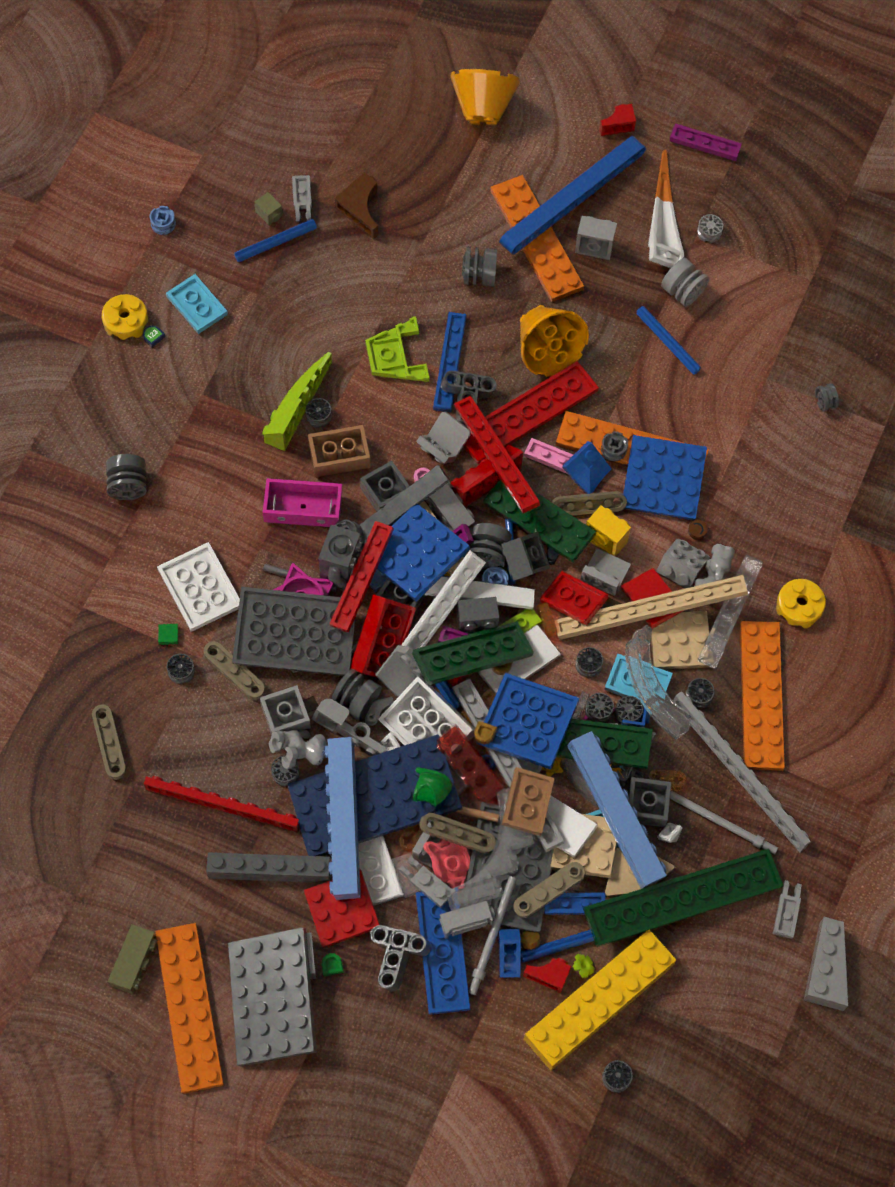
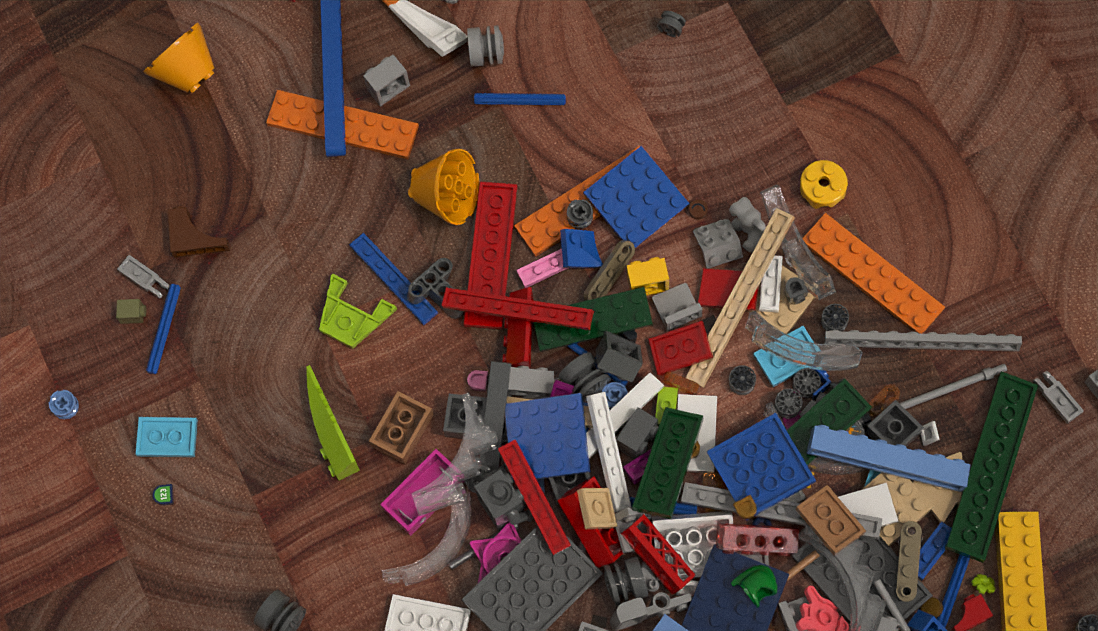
camera: 40 degrees left, 5 degrees up
yellow plate [102,294,148,340] -> none
dark grey wheel [305,398,332,428] -> none
light grey bracket [416,412,471,464] -> none
dark tan plate [420,813,496,853] -> none
dark grey wheel [462,246,497,287] -> none
none -> clear arch [382,492,472,586]
none -> clear arch [411,393,499,516]
none -> tan tile [577,488,617,529]
none -> red fence [620,514,696,595]
none -> white tile [759,256,782,313]
none -> dark grey plate [785,277,808,304]

